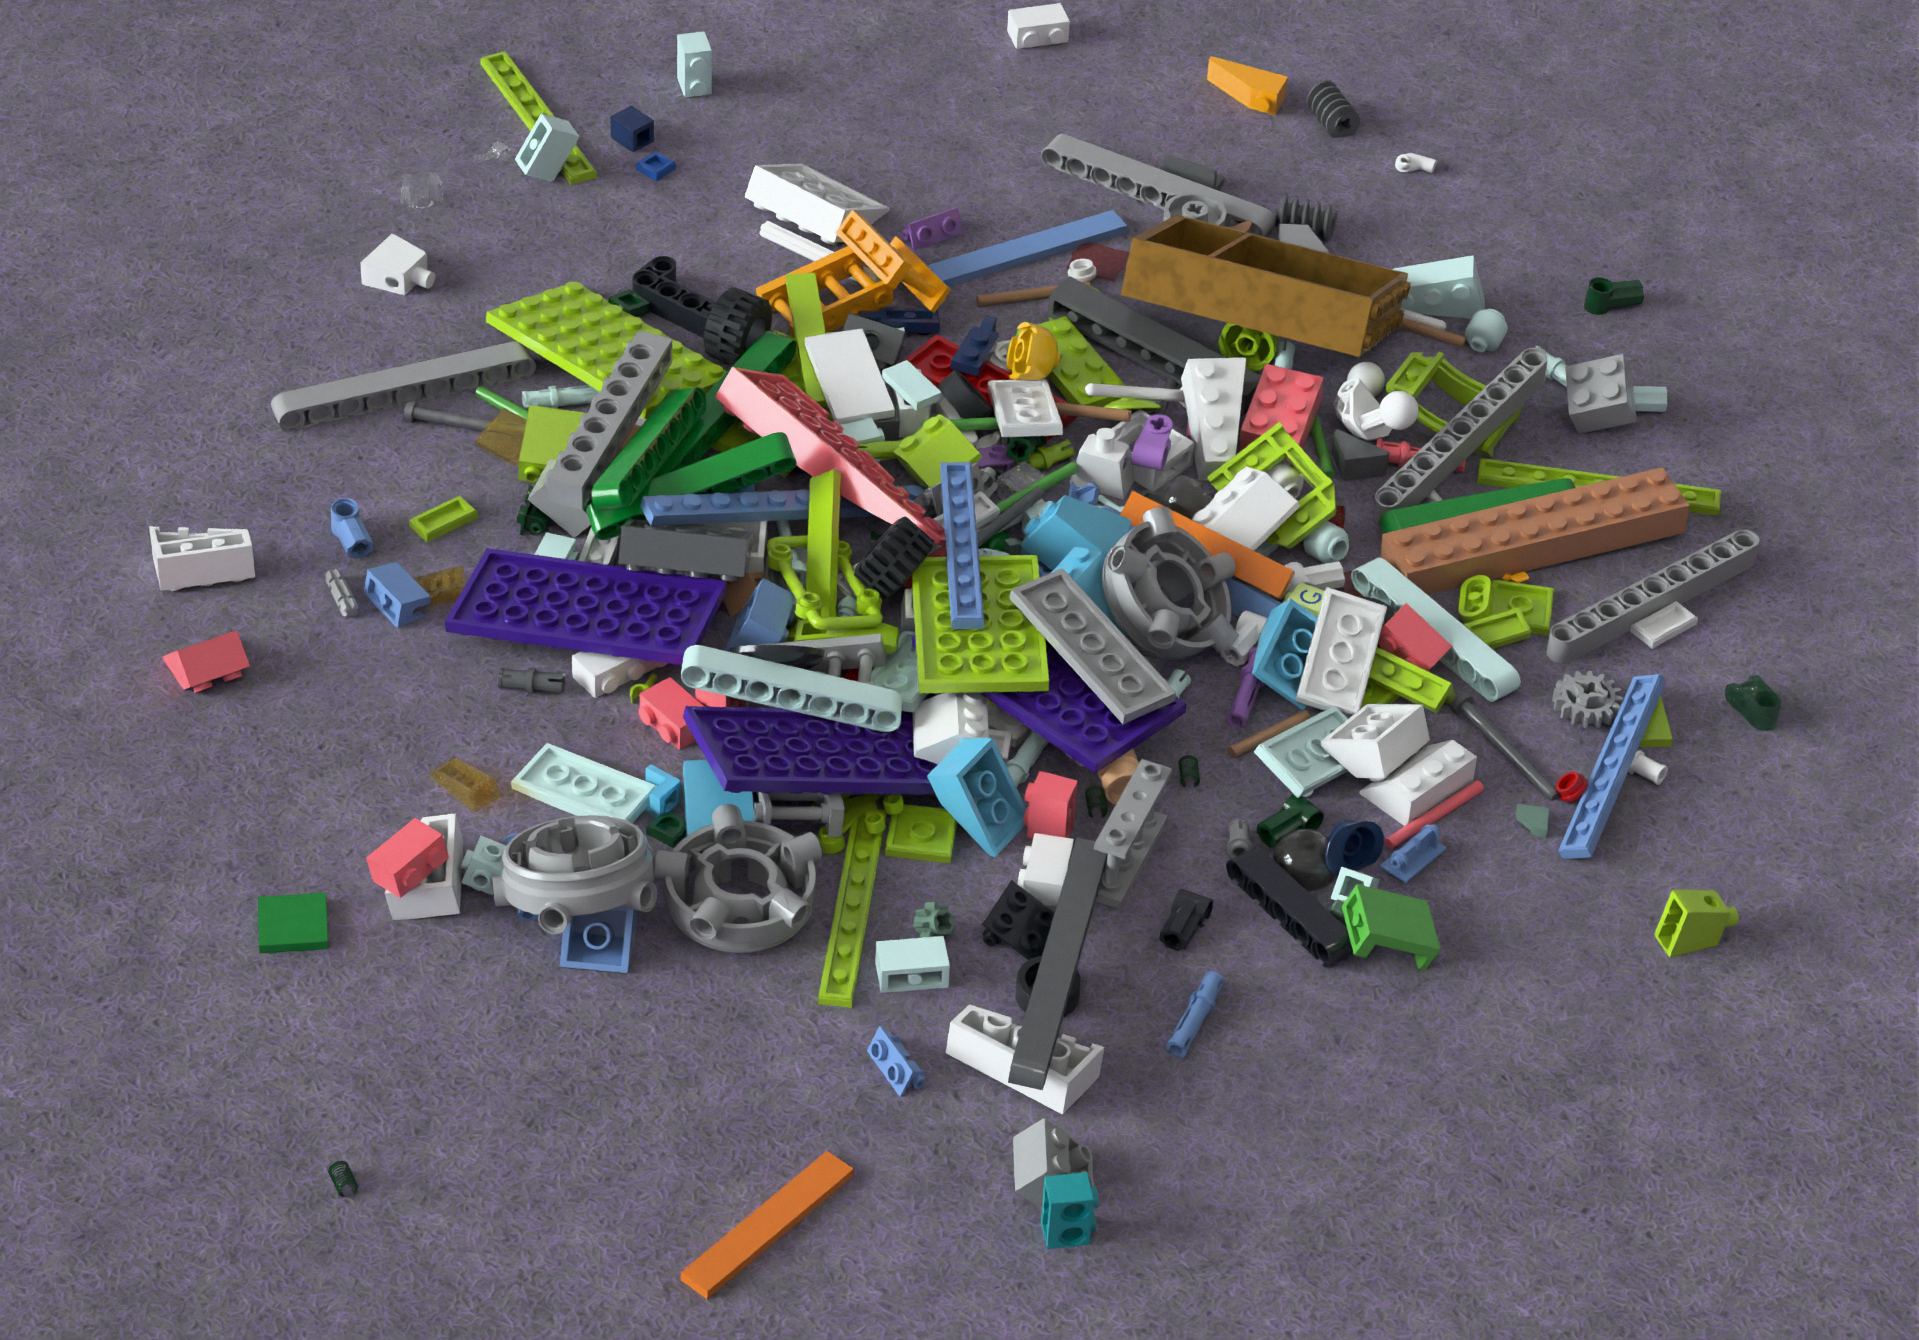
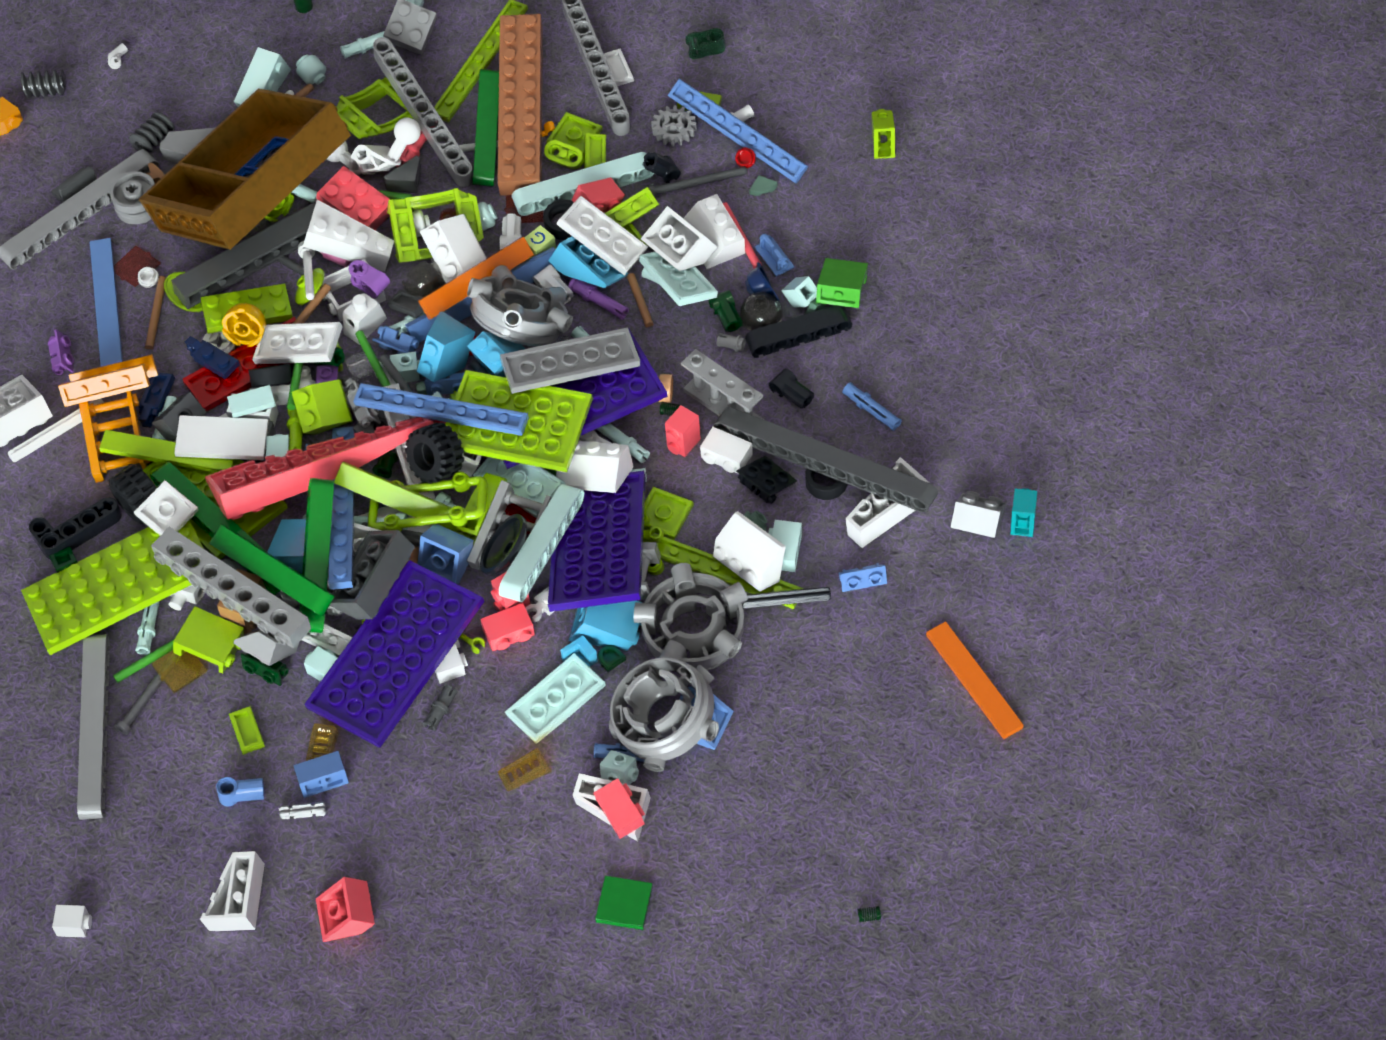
camera: 65 degrees left, 15 degrees up
medium azure slope [927,738,1026,857] -> none
dark green piece [1178,755,1200,787] -> none
none -> white brick [52,905,92,937]
none -> white tile [134,481,199,536]
none -> black piece [642,152,681,183]
none -> white slope [713,511,785,591]
none -> axle [742,587,831,608]

